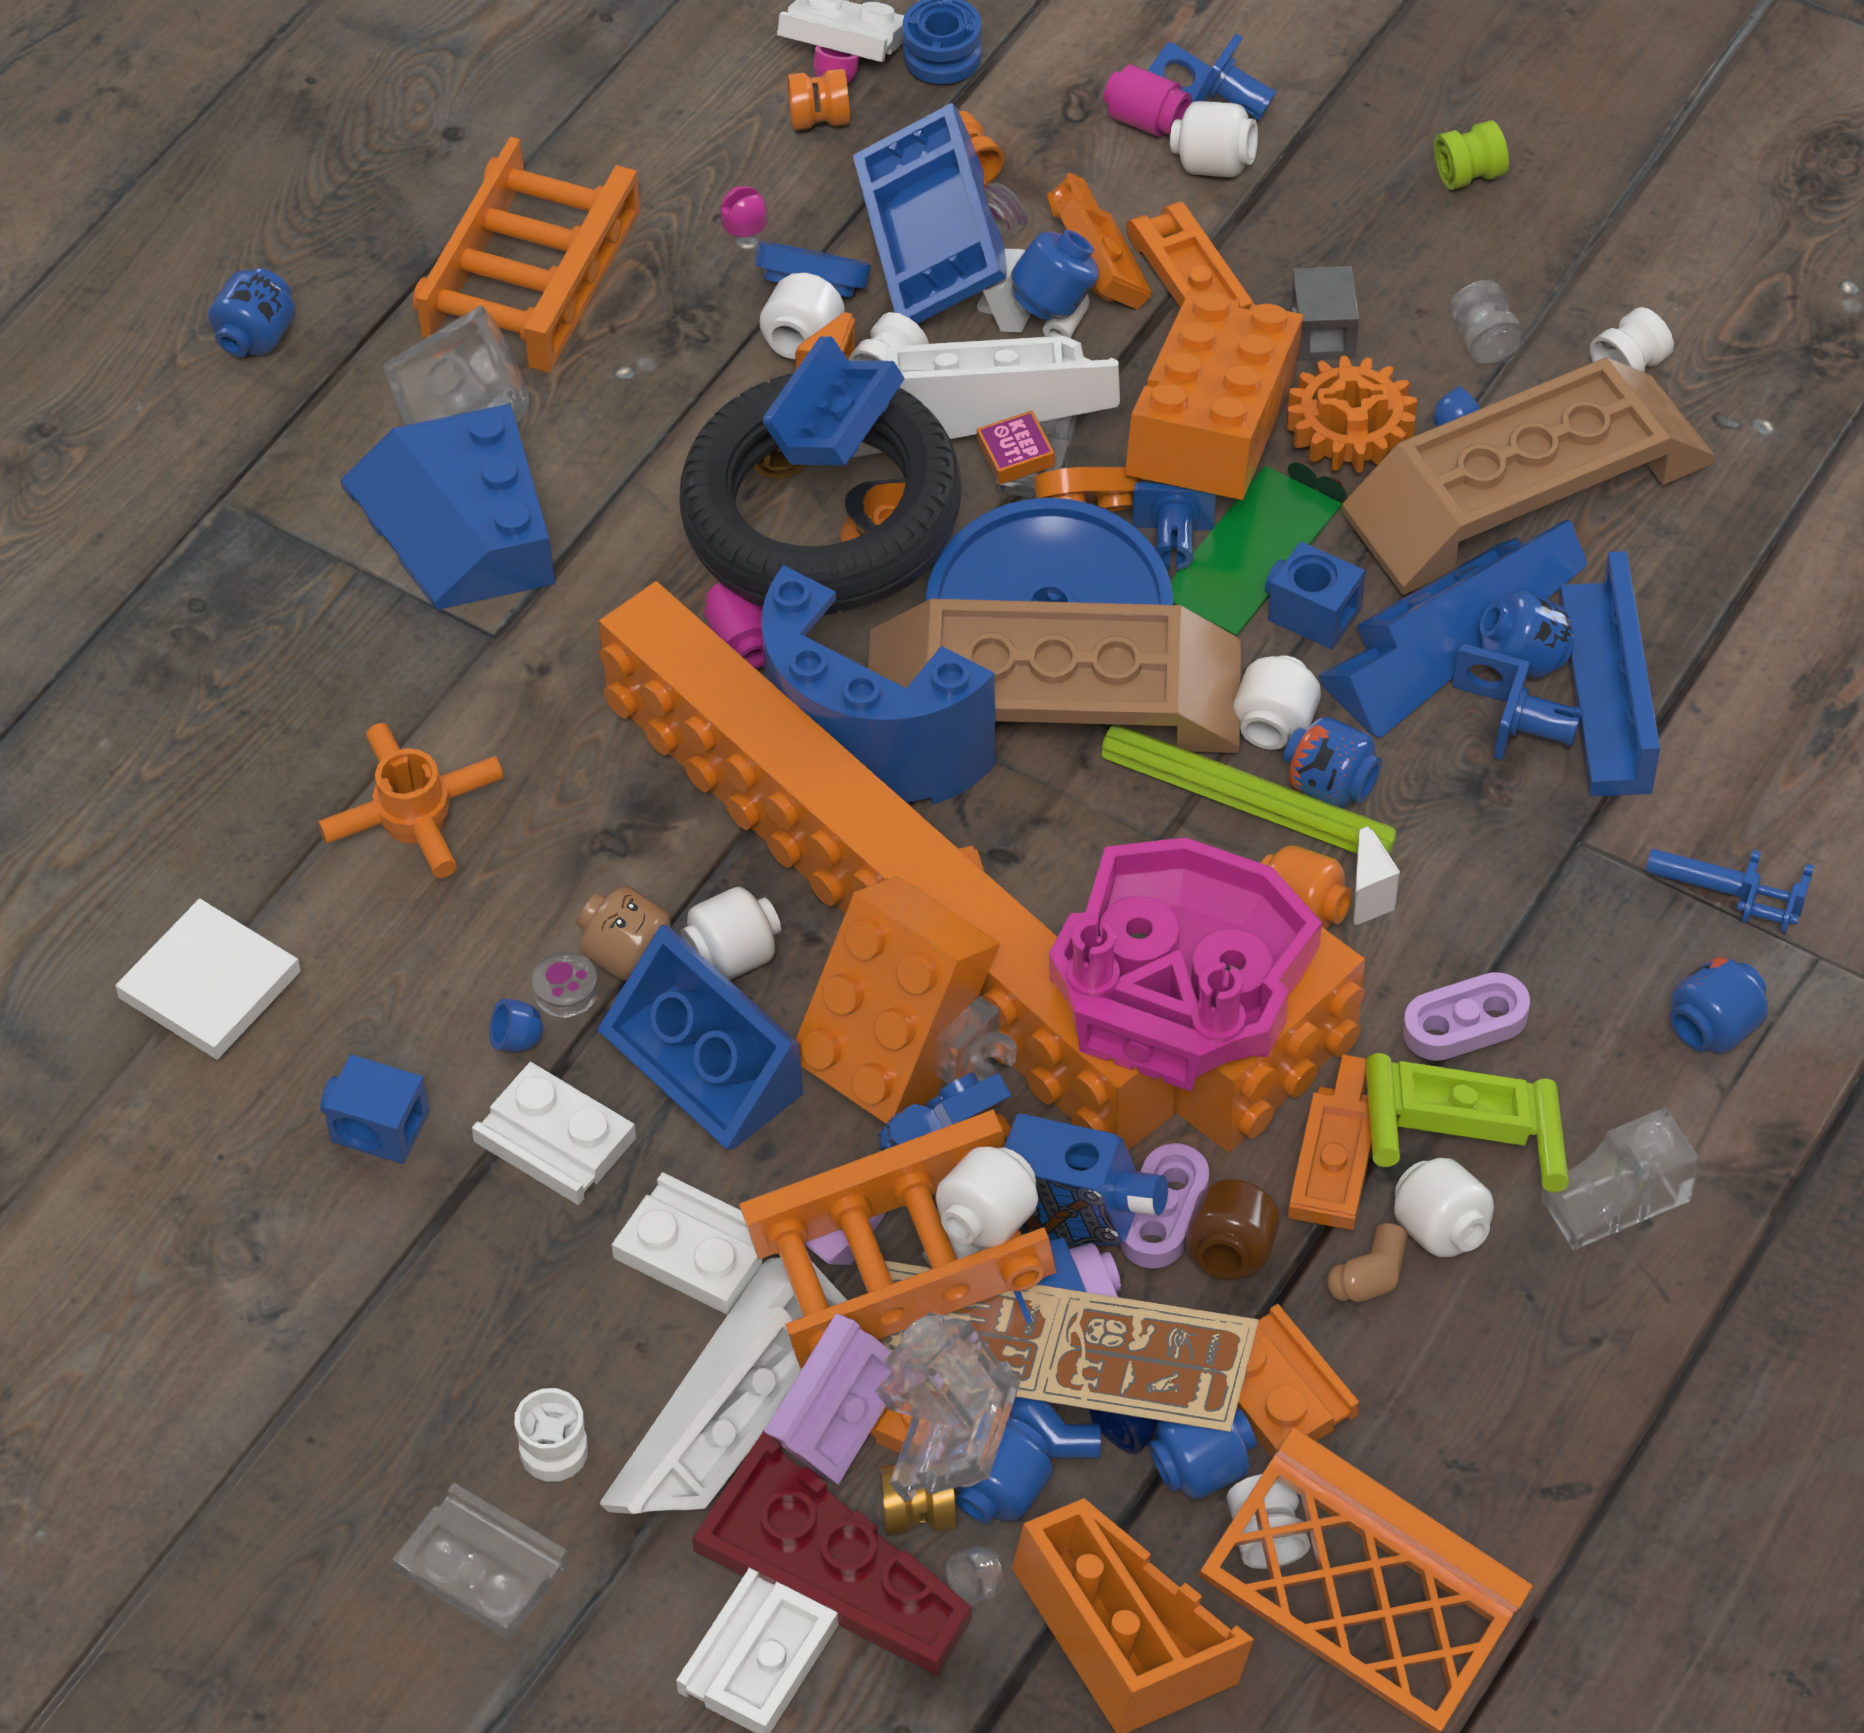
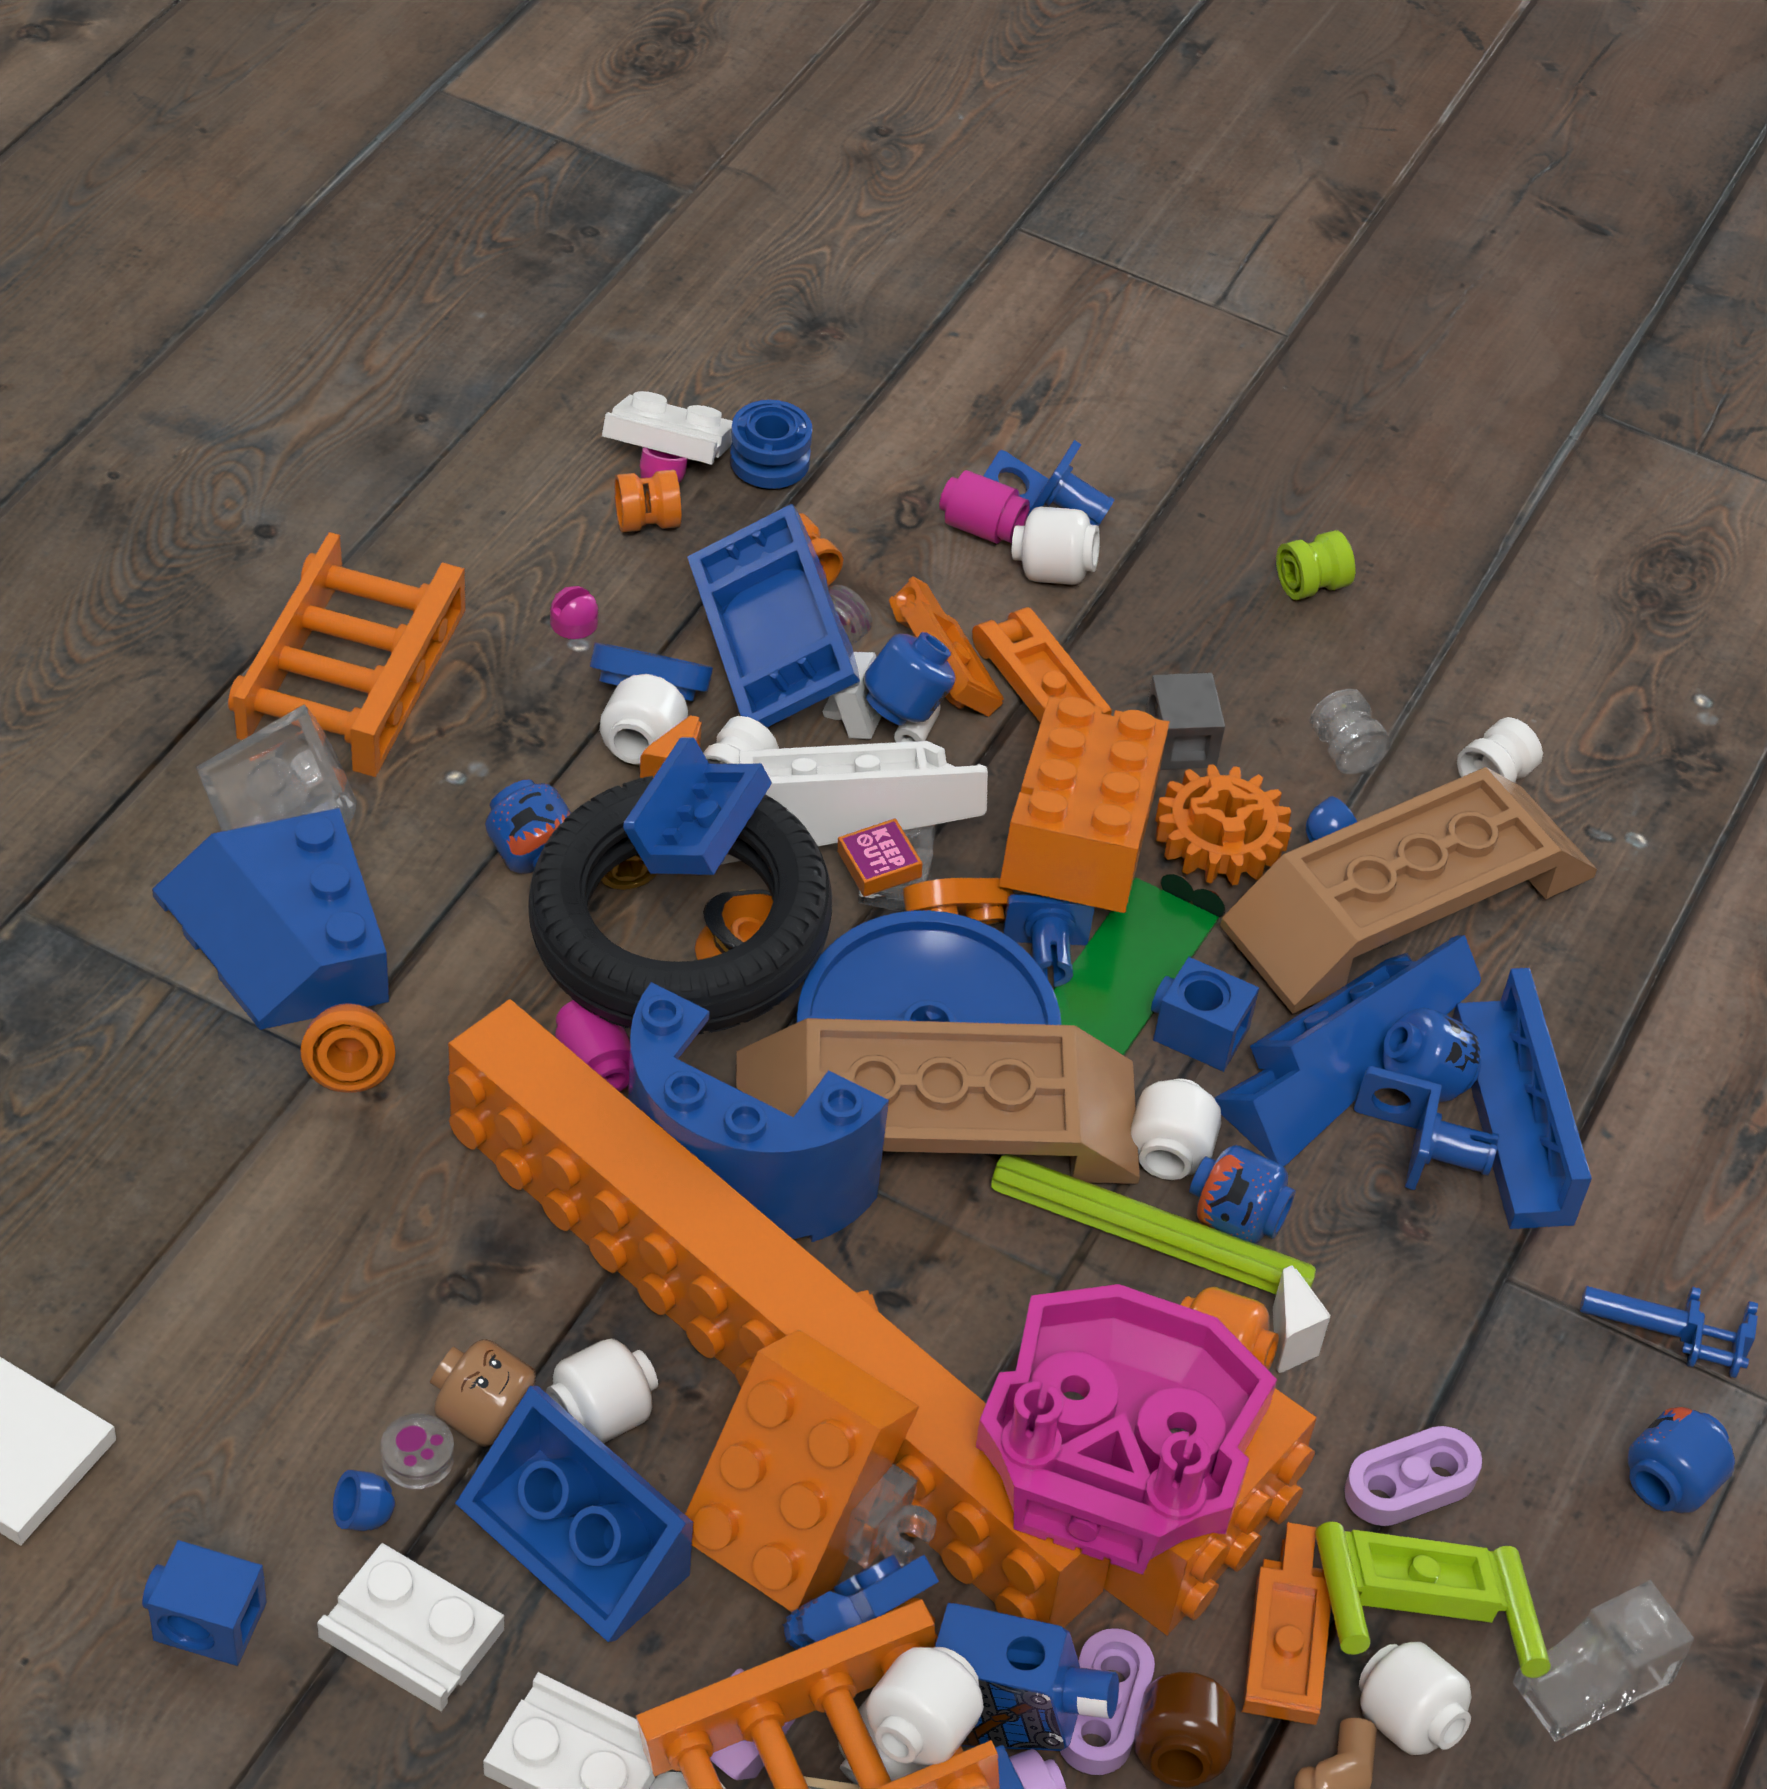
camera: 10 degrees left, 5 degrees down
blue head [208,268,295,357] -> none
orange bar [318,723,504,878] -> none
none -> orange brick [301,1004,395,1093]
none -> blue head [485,779,571,874]

